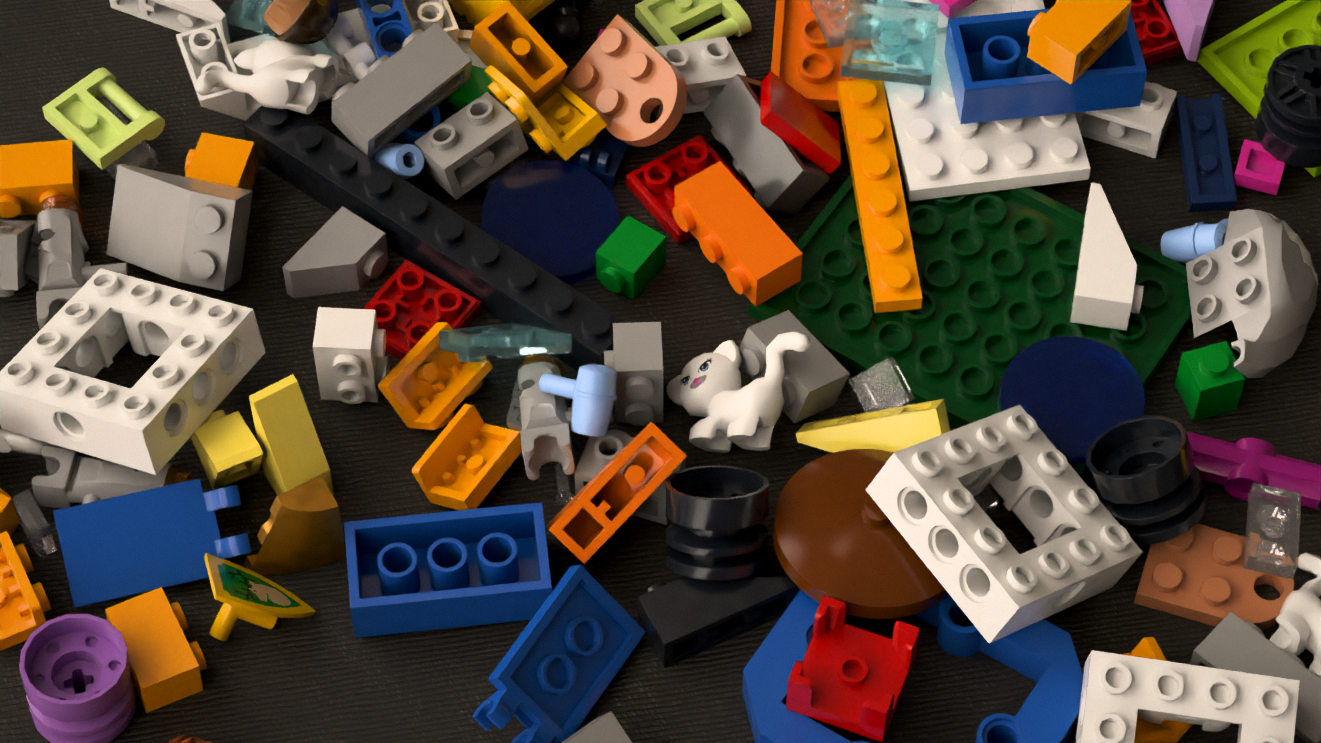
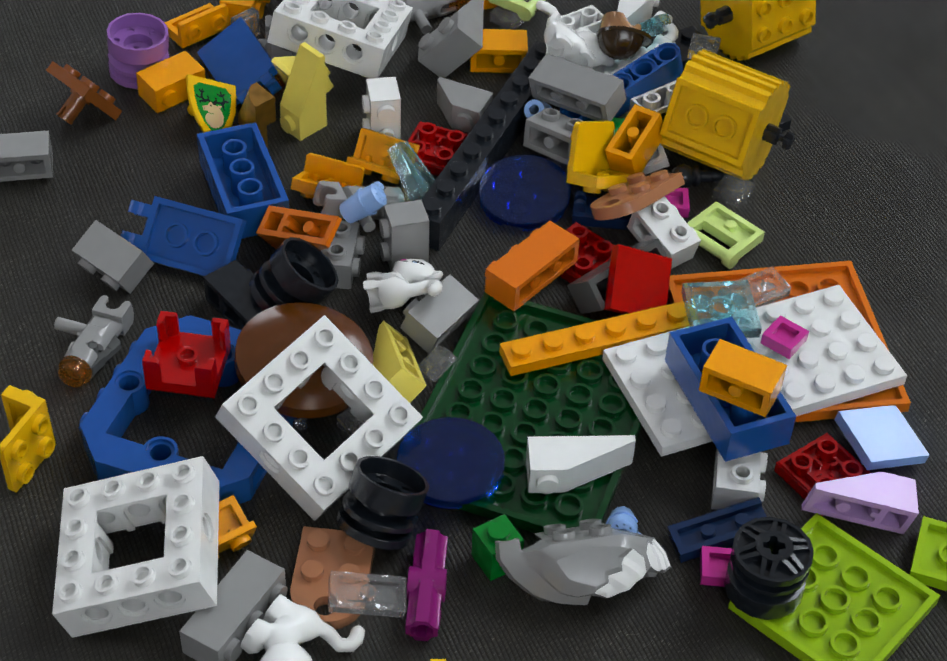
camera: 75 degrees right, 10 degrees down
green brick [596,215,666,300] -> none

